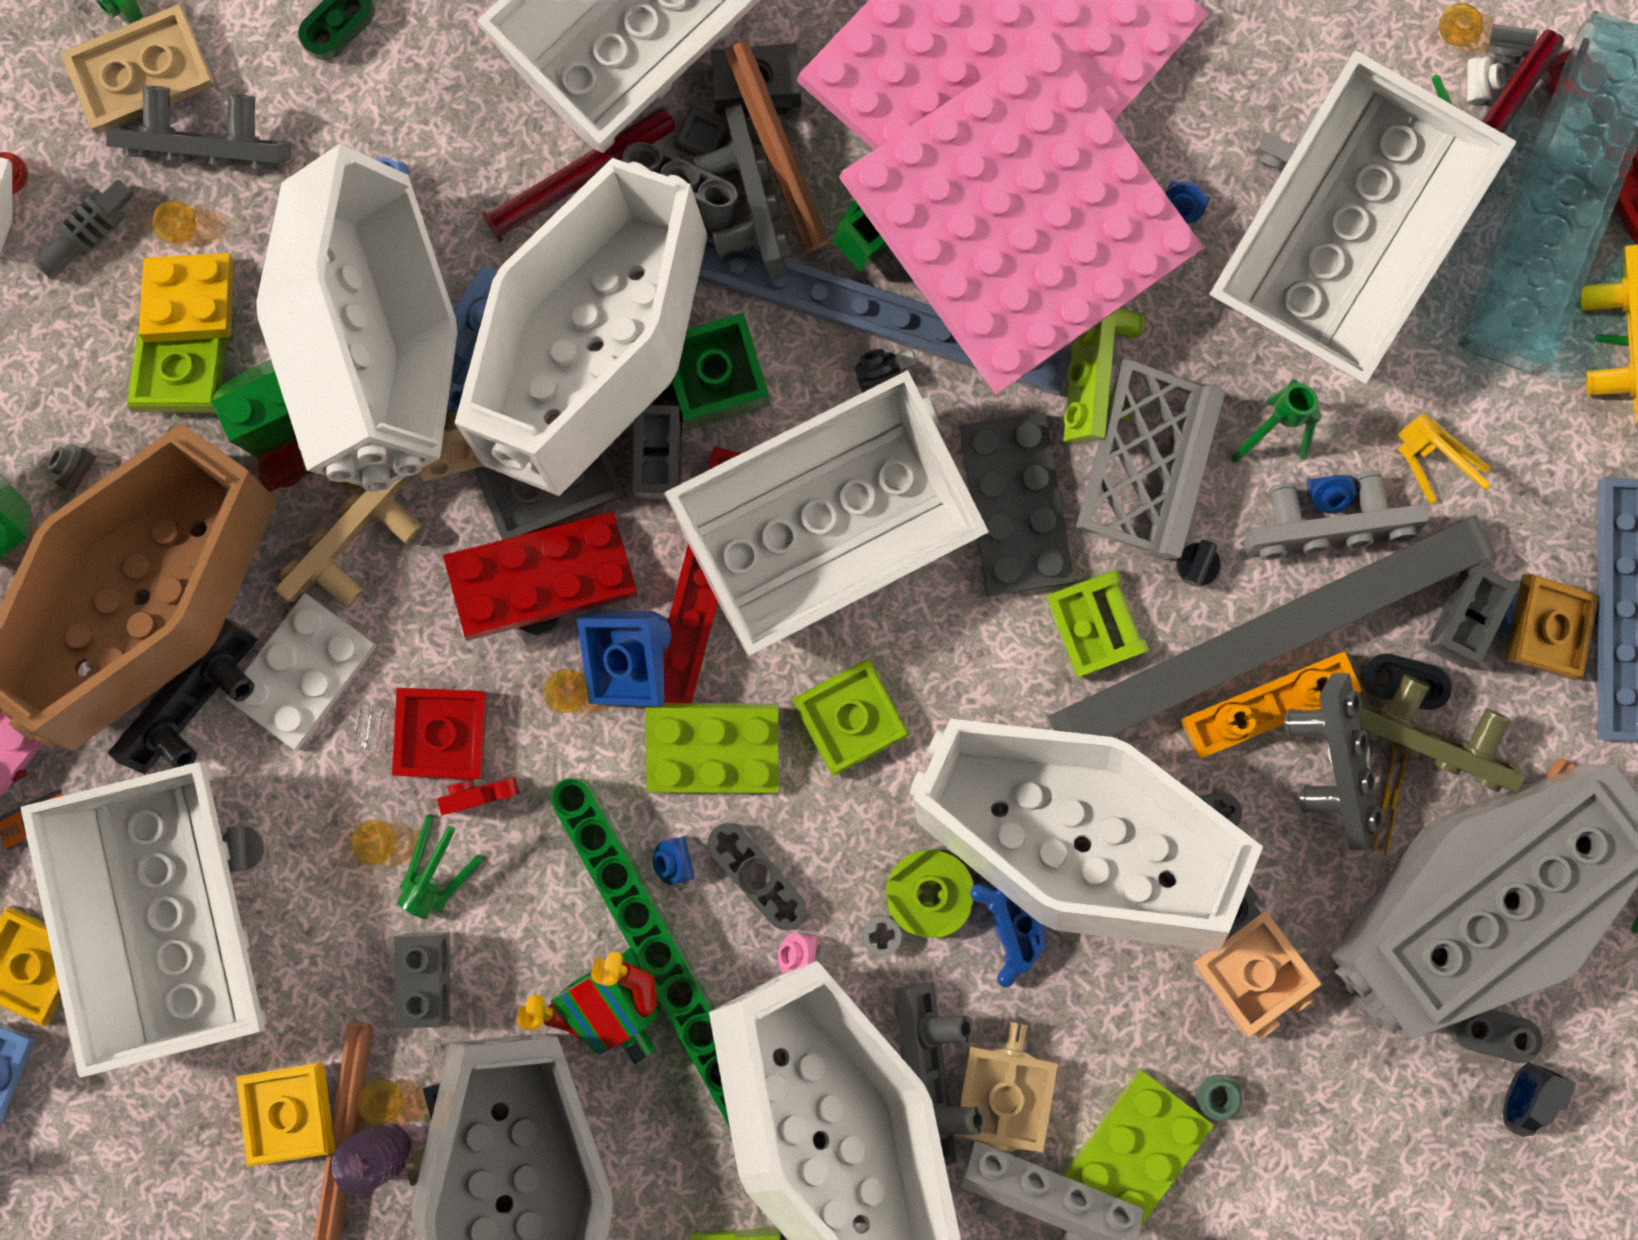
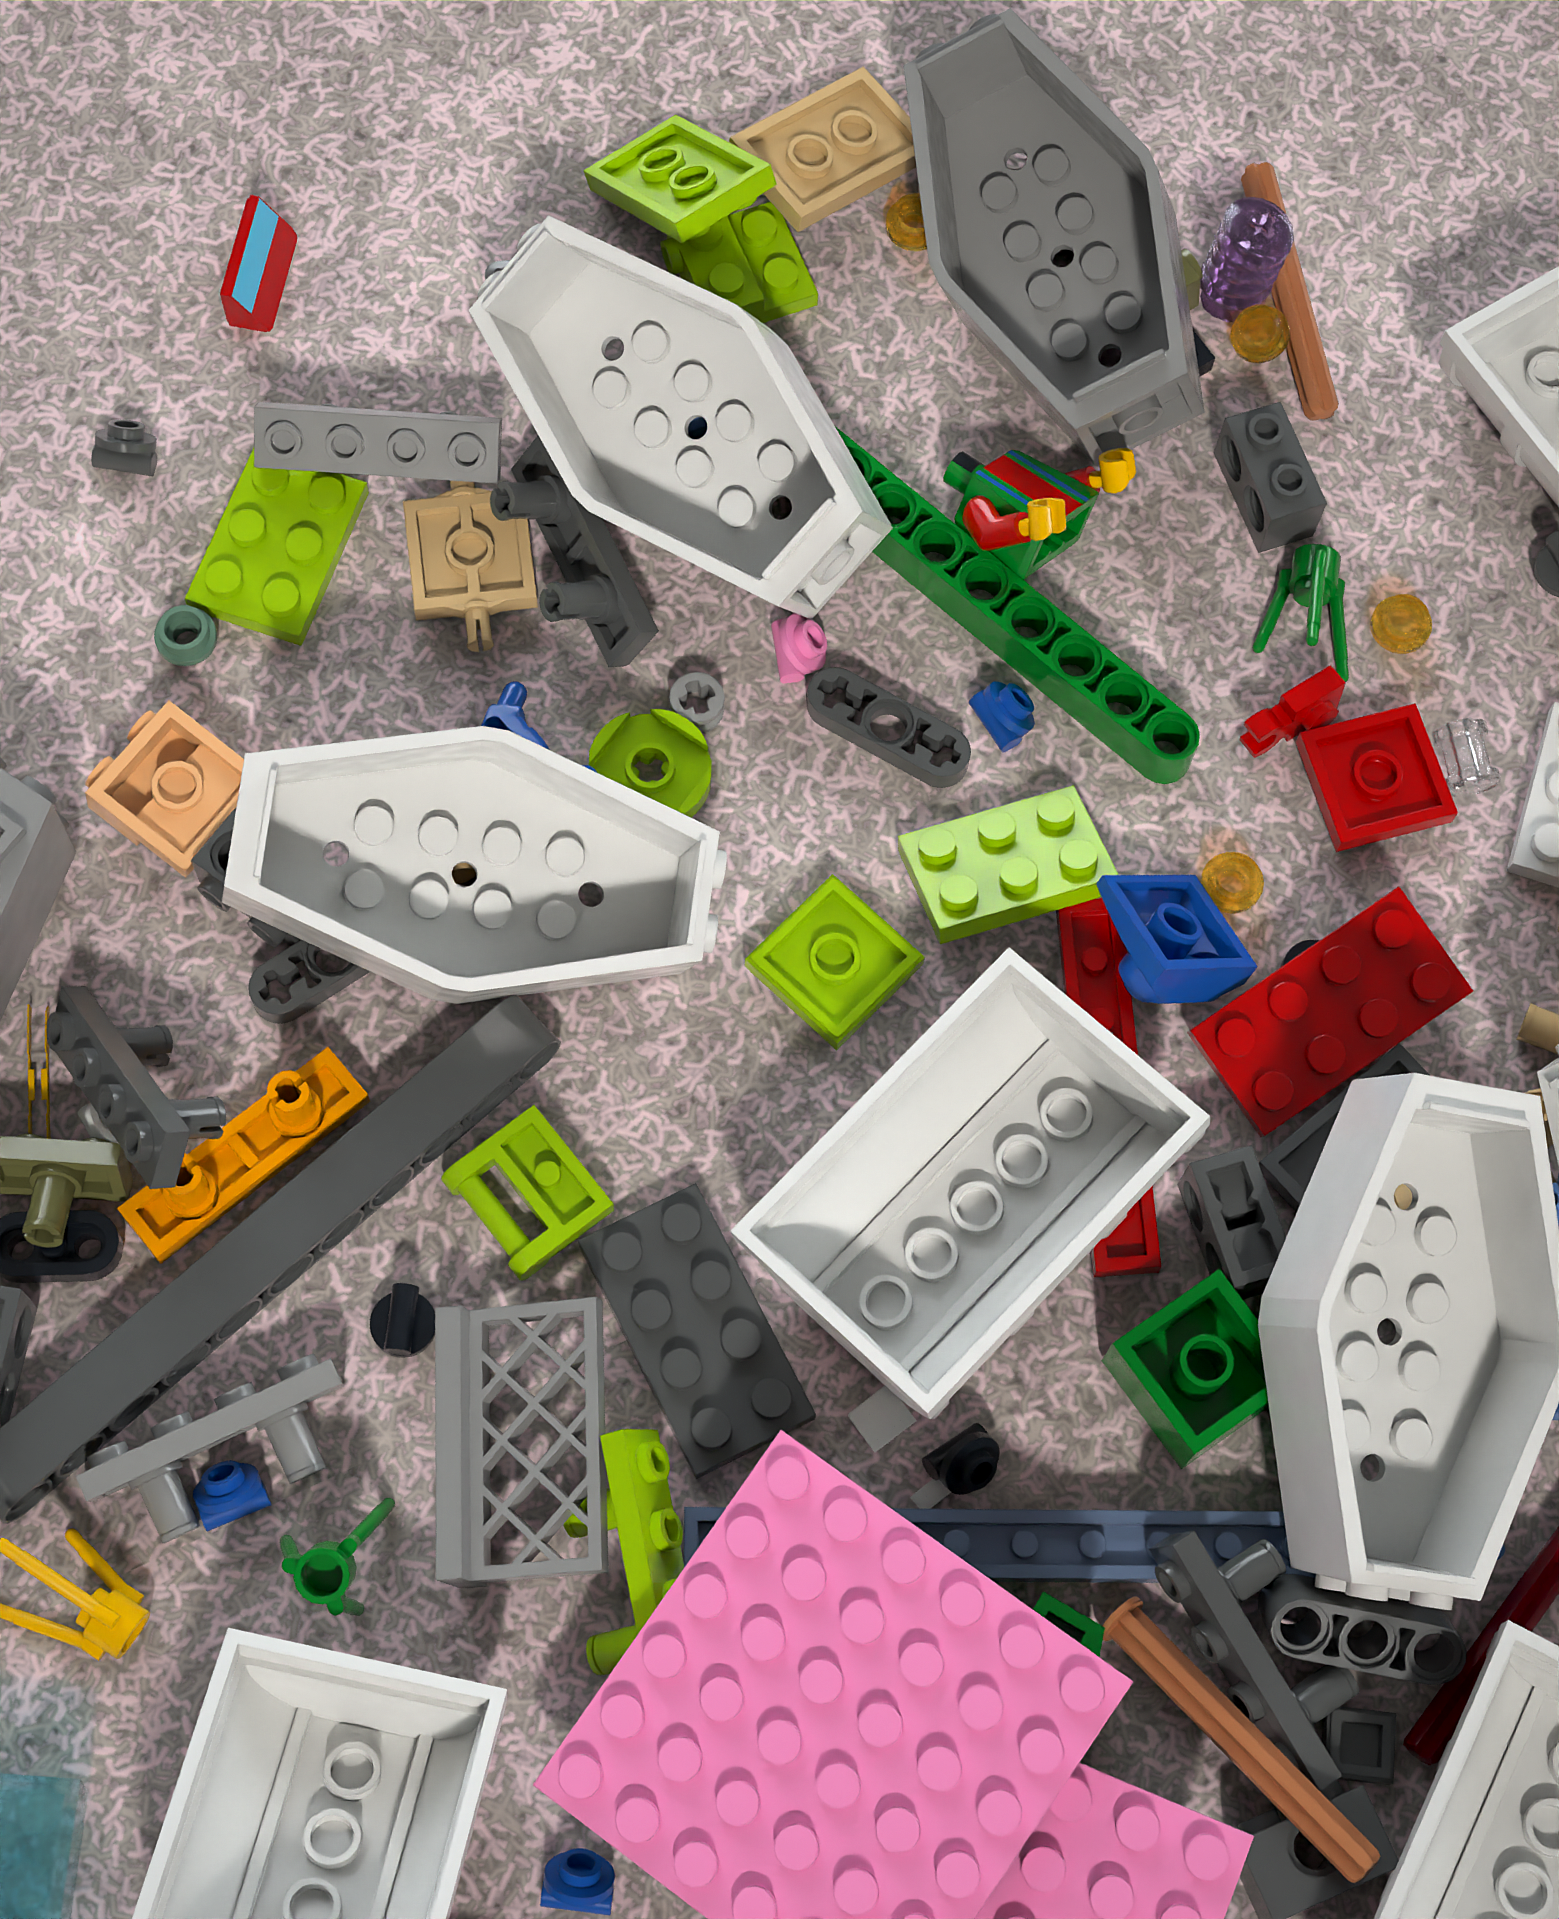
camera: 155 degrees right, 15 degrees down
yellow tile [236,1062,336,1167] -> none

